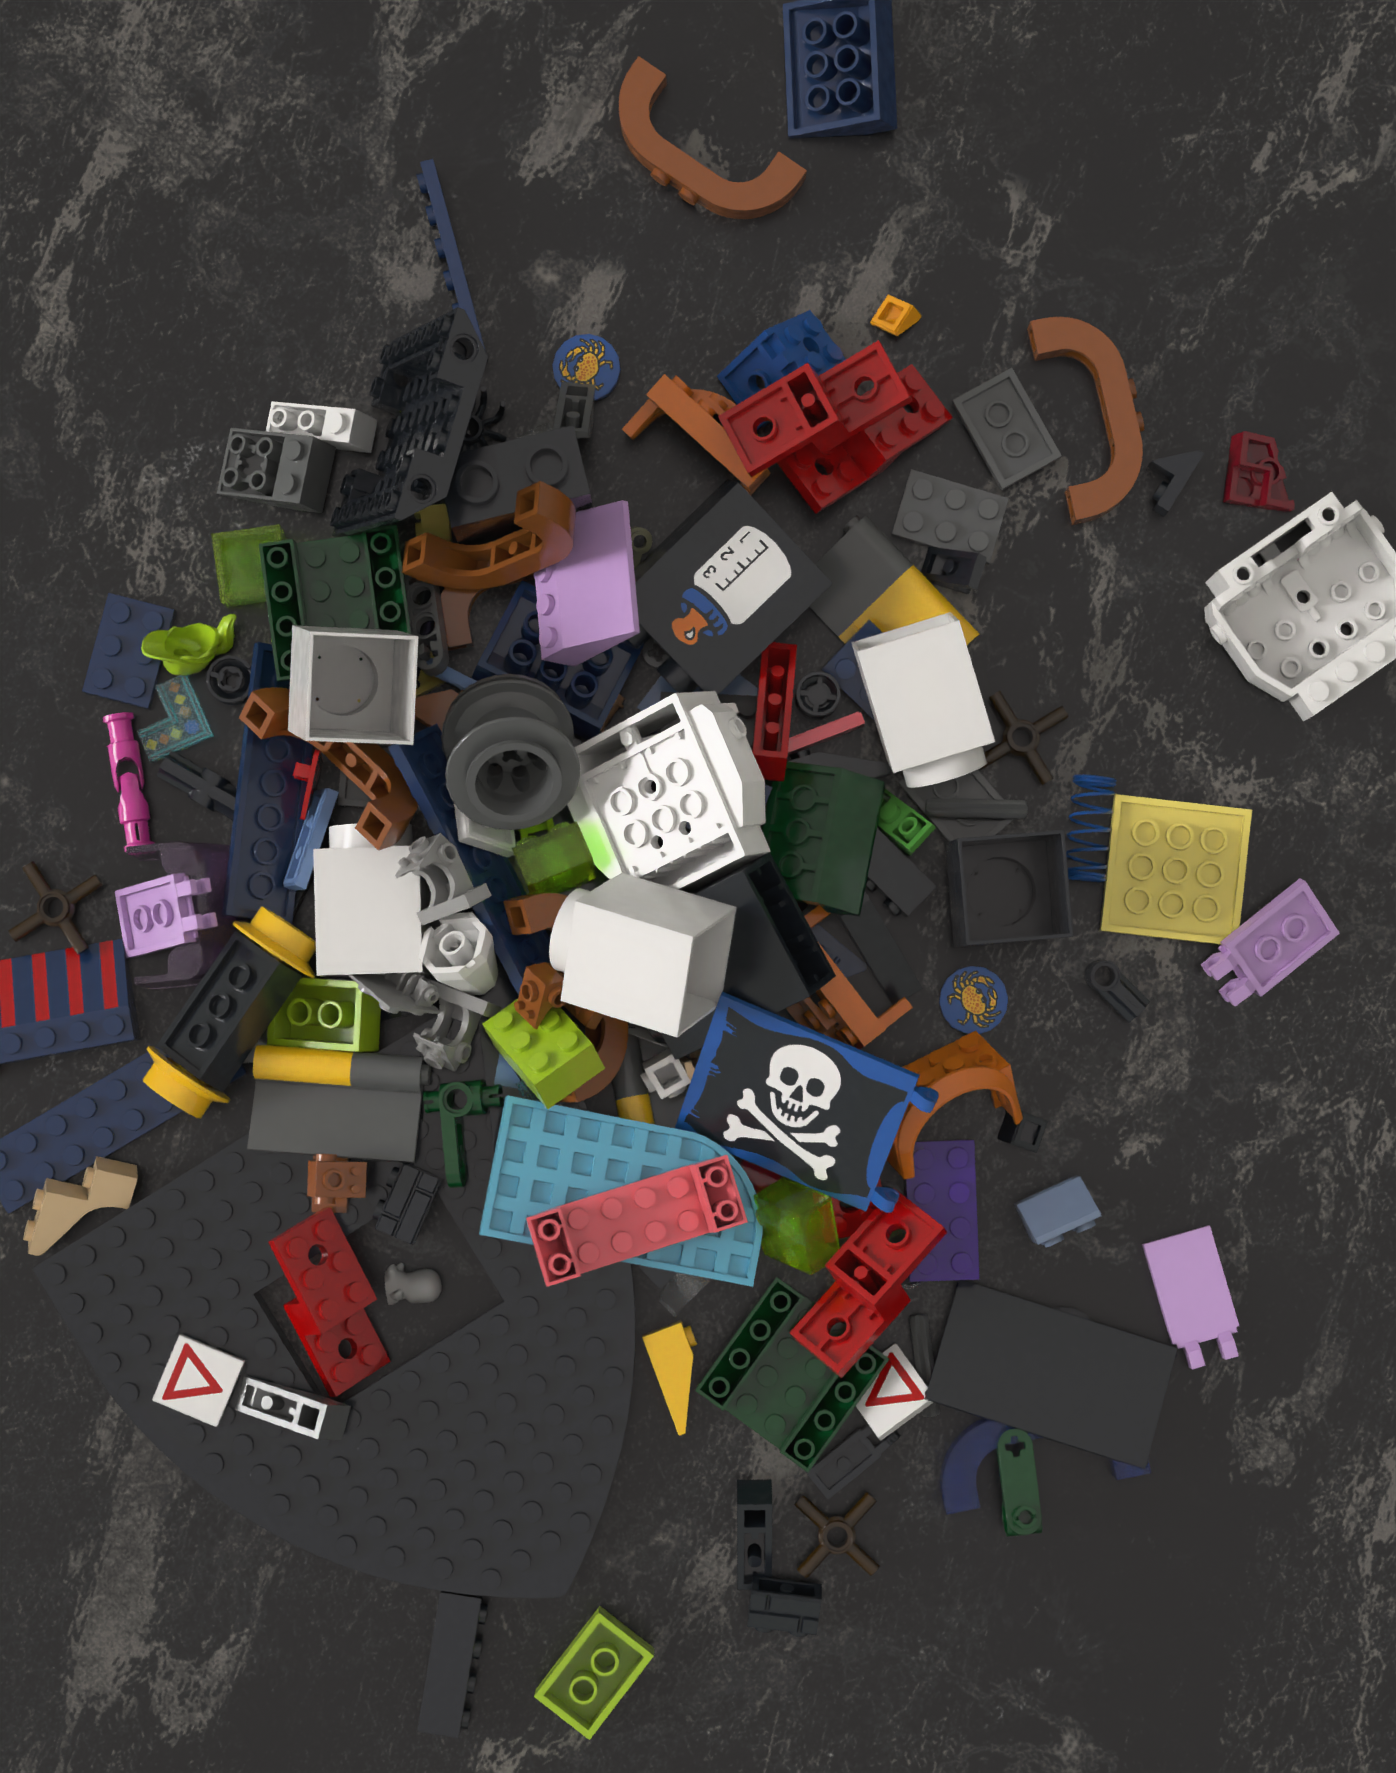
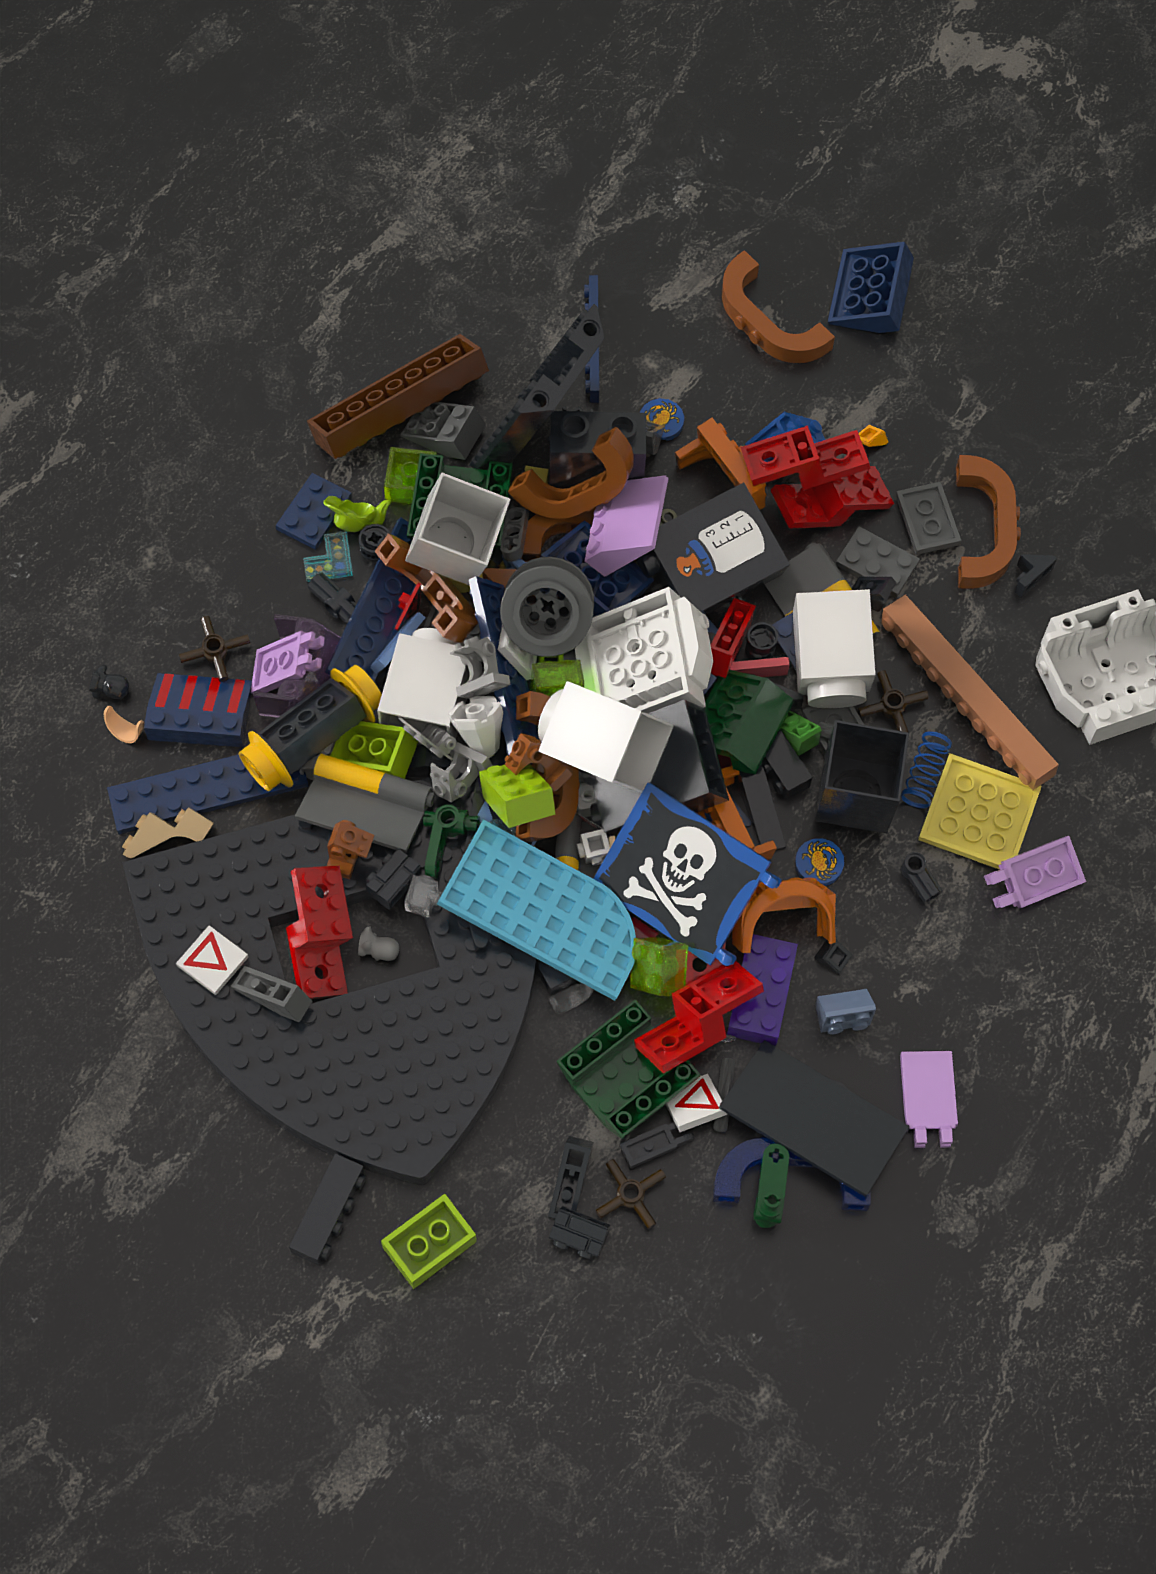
camera: 15 degrees right, 20 degrees down
dark pink piece [103,712,155,852] -> none
white slope [266,401,378,453] -> none
coral slope [526,1155,748,1287] -> none
yellow slope [642,1320,697,1436] -> none
dark red slope [1223,431,1295,512] -> none
none -> reddish brown brick [307,334,489,459]
none -> clear brick [404,875,441,917]
none -> nougat brick [881,594,1059,790]

